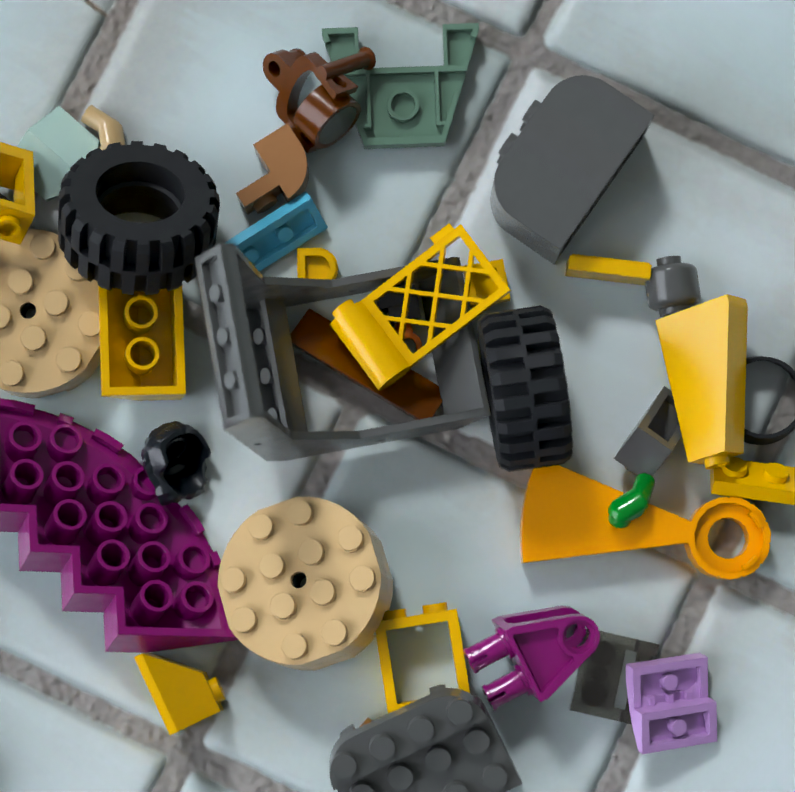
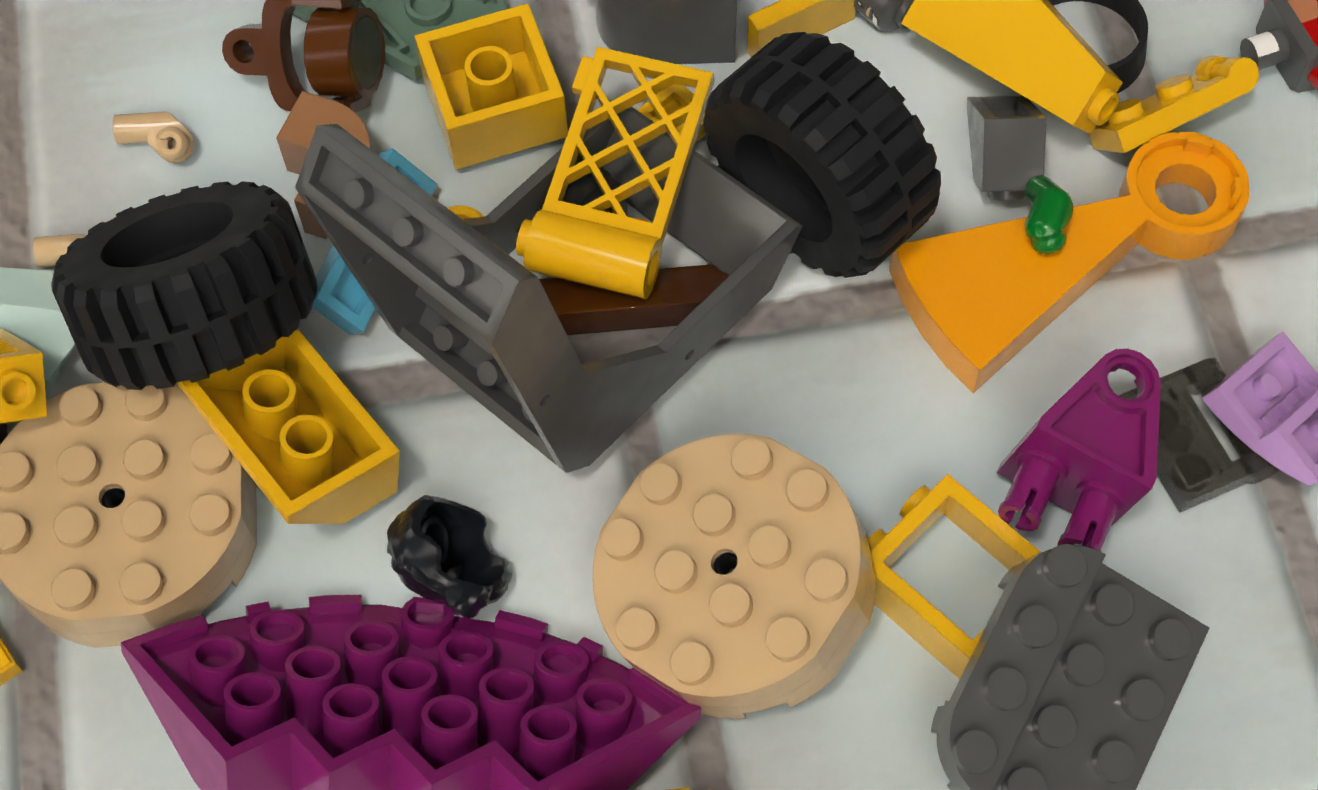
camera: 35 degrees left, 20 degrees down
none -> tan arm [113,111,194,163]
none -> yellow brick [414,3,568,170]

